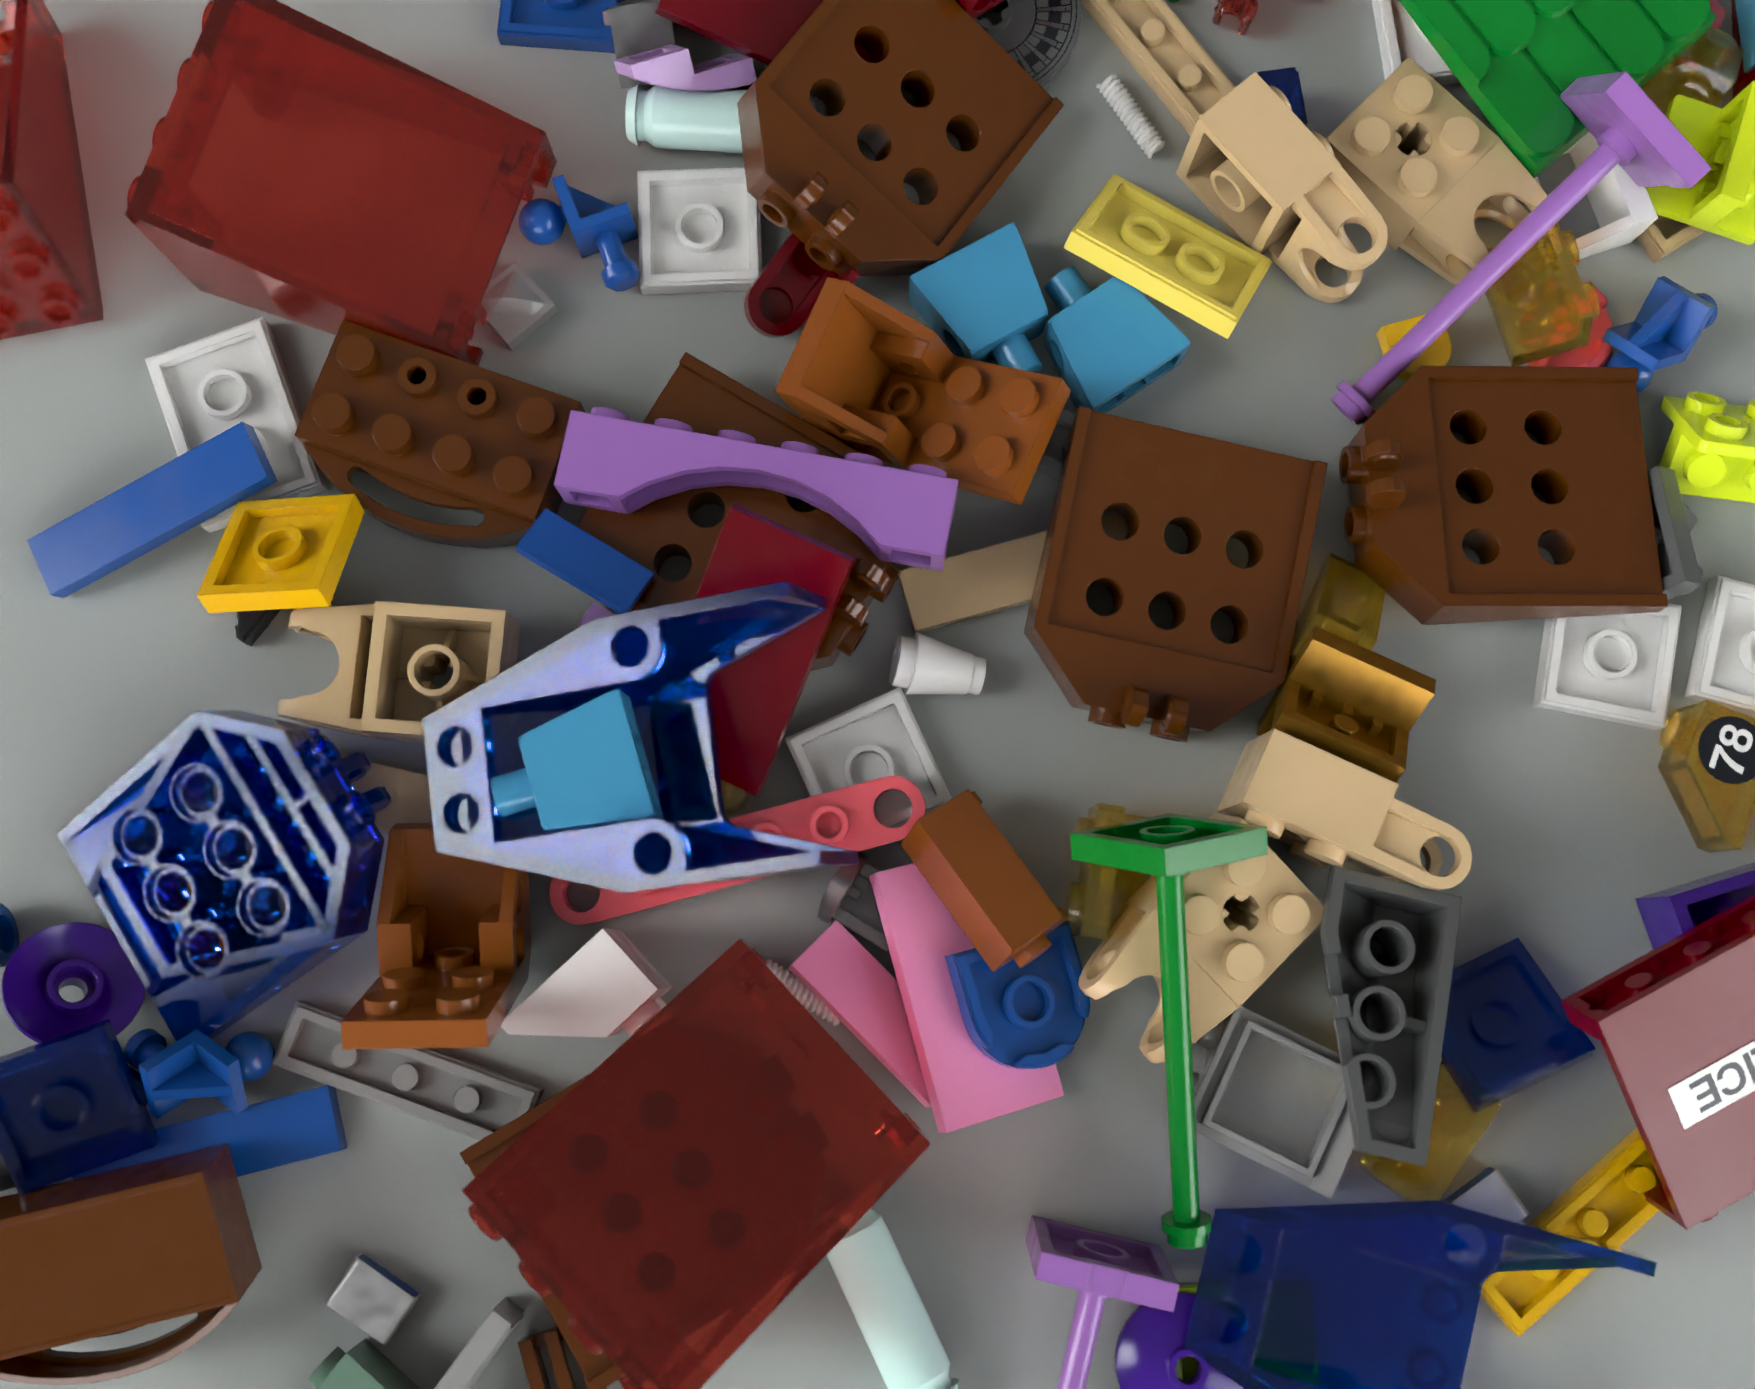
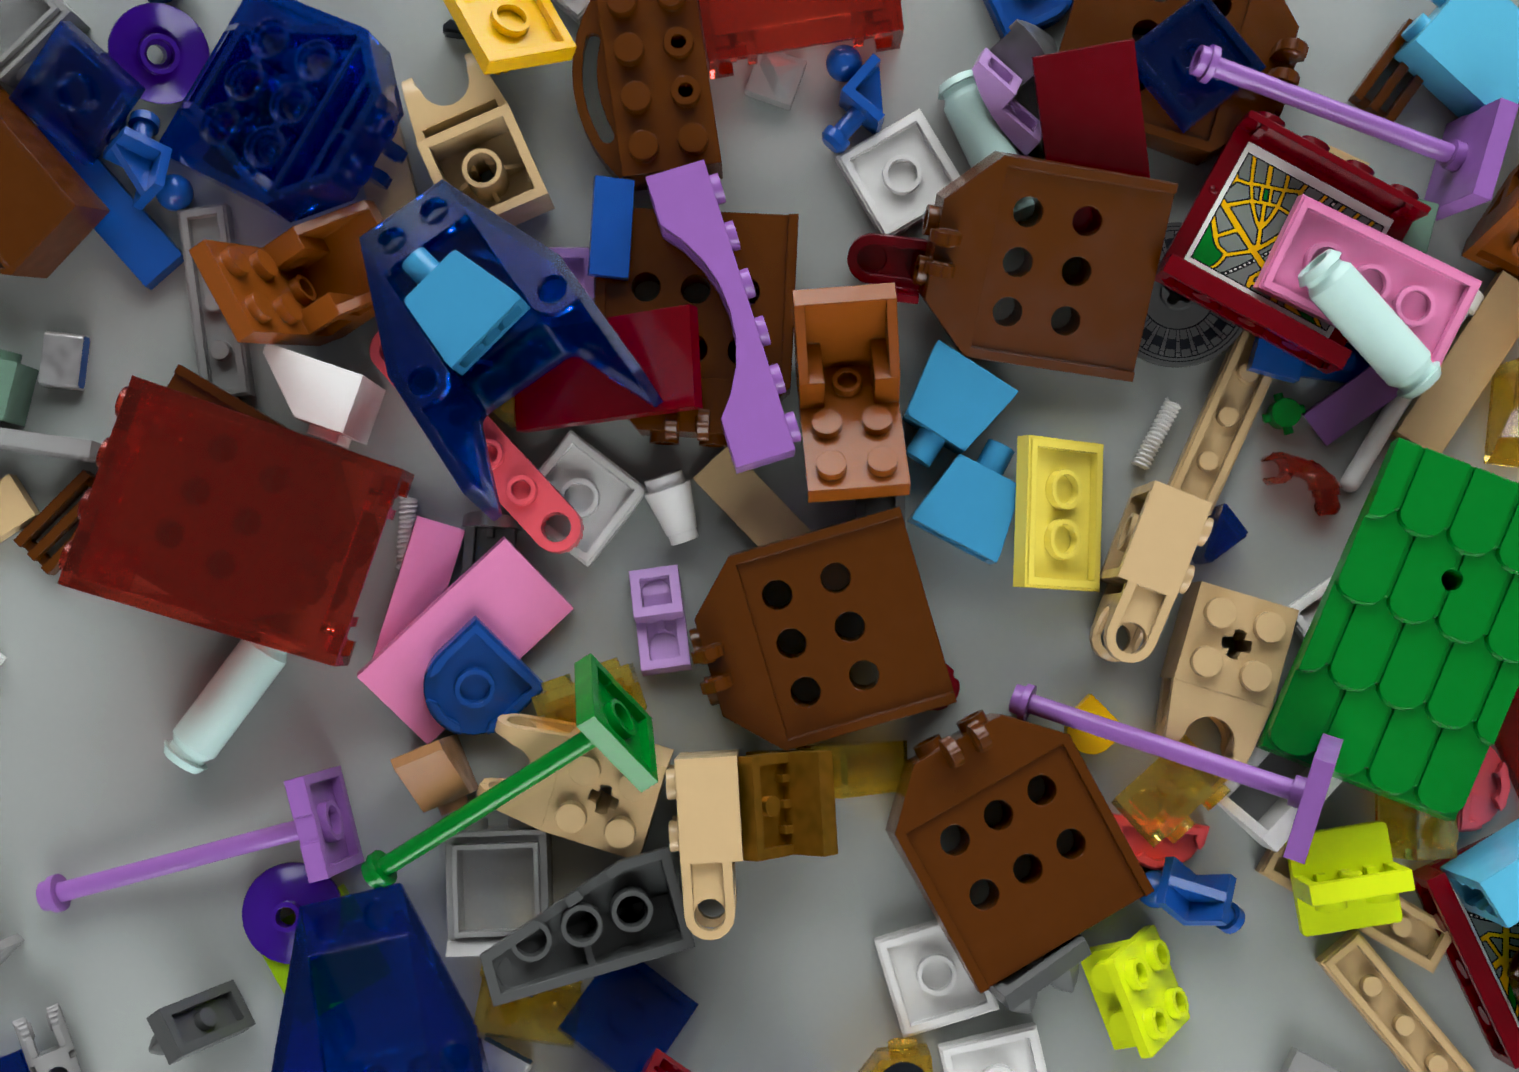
camera: 65 degrees right, 5 degrees up
dark orange brick [901,789,1069,973] -> none
none -> medium nougat slope [390,734,478,816]
none -> lavender slope [629,564,692,676]

